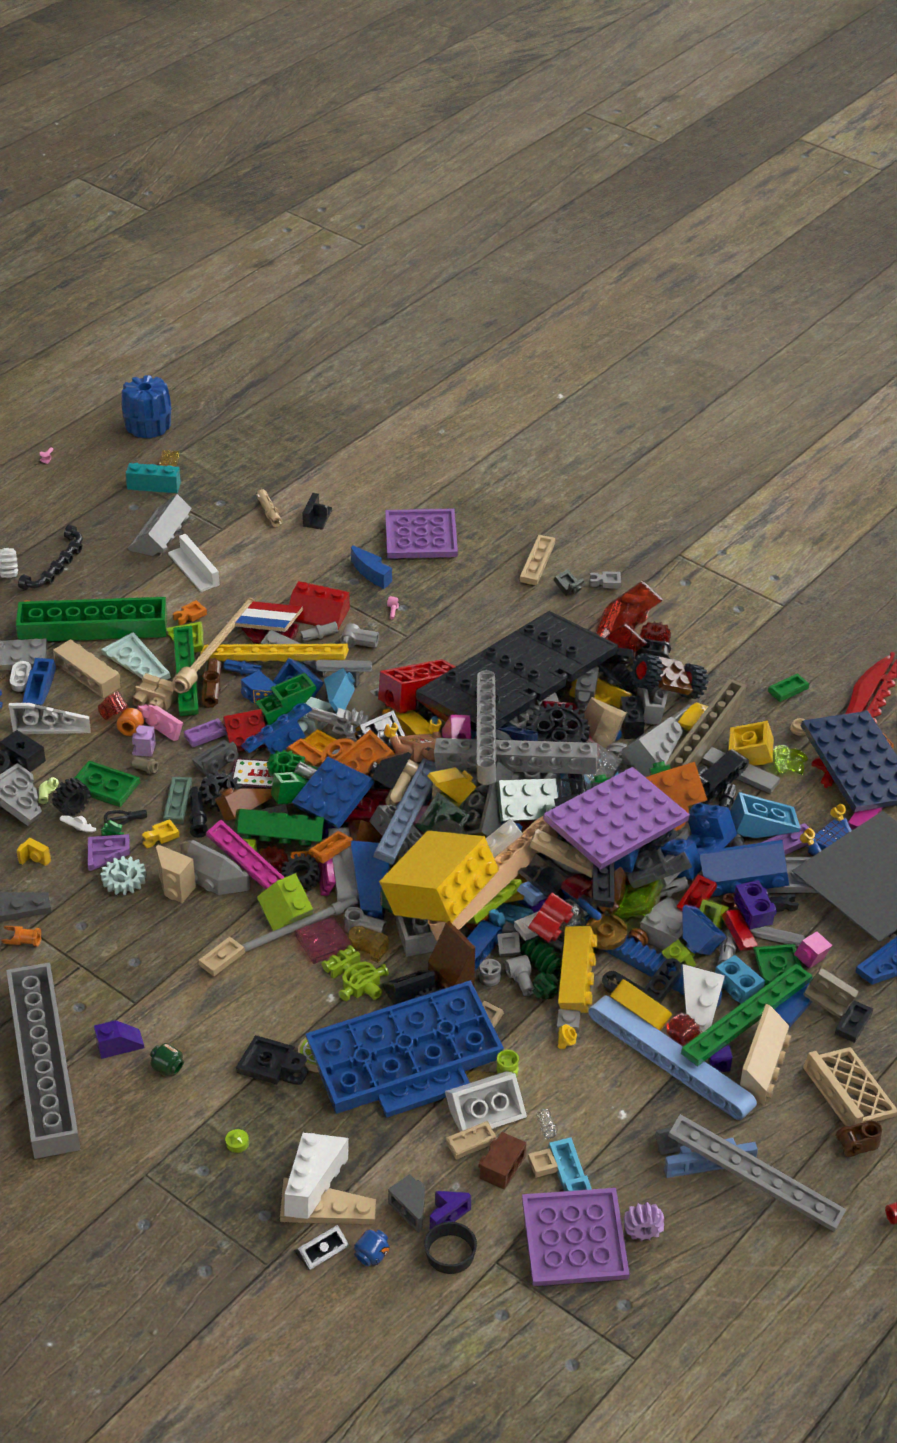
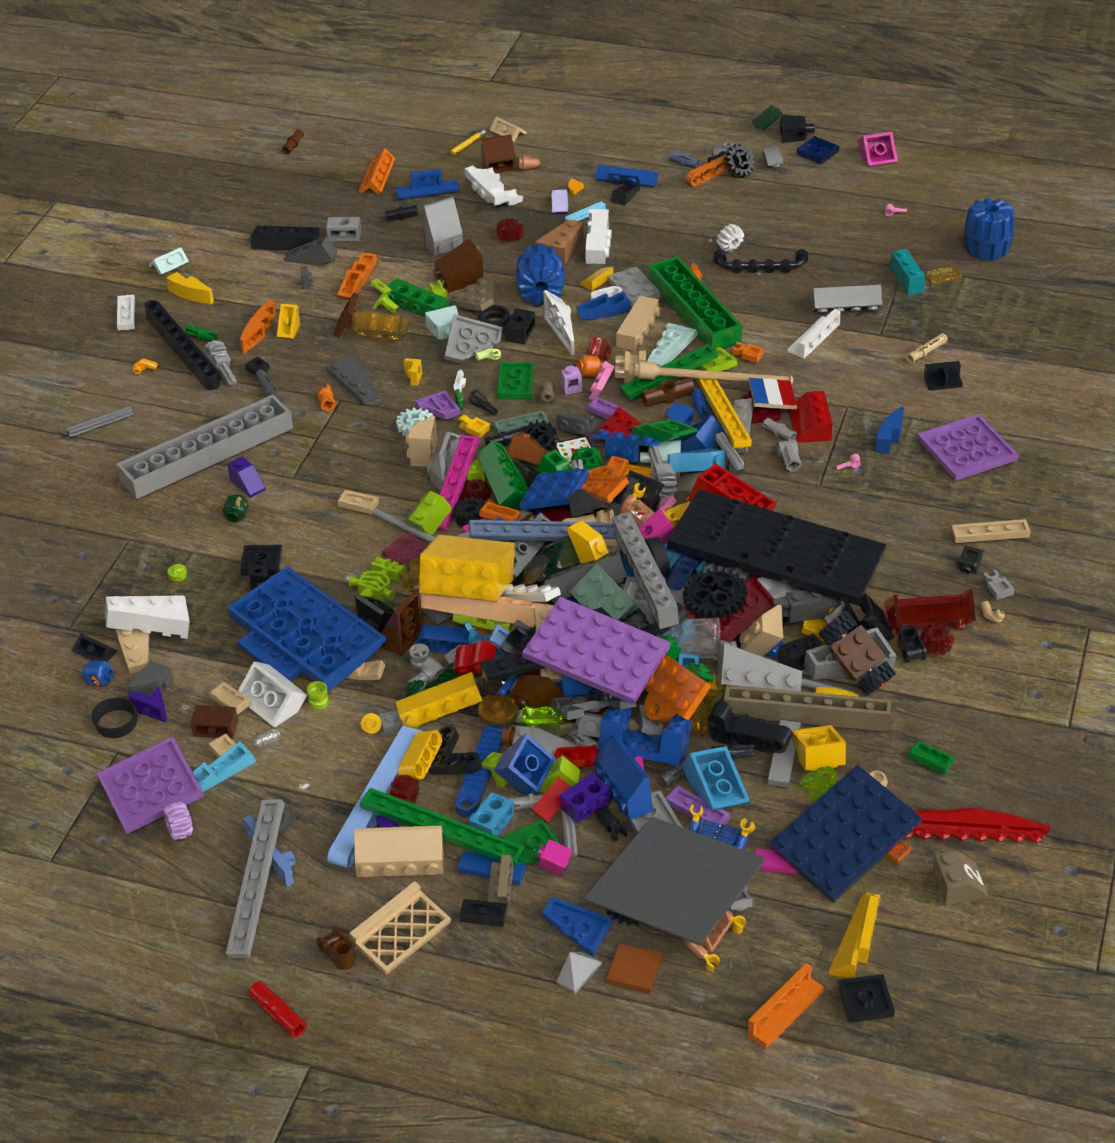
camera: 70 degrees right, 0 degrees up
black tyre [52,778,91,816] -> none
light grey beam [477,670,496,785] -> none
white wing [682,964,725,1035] -> none

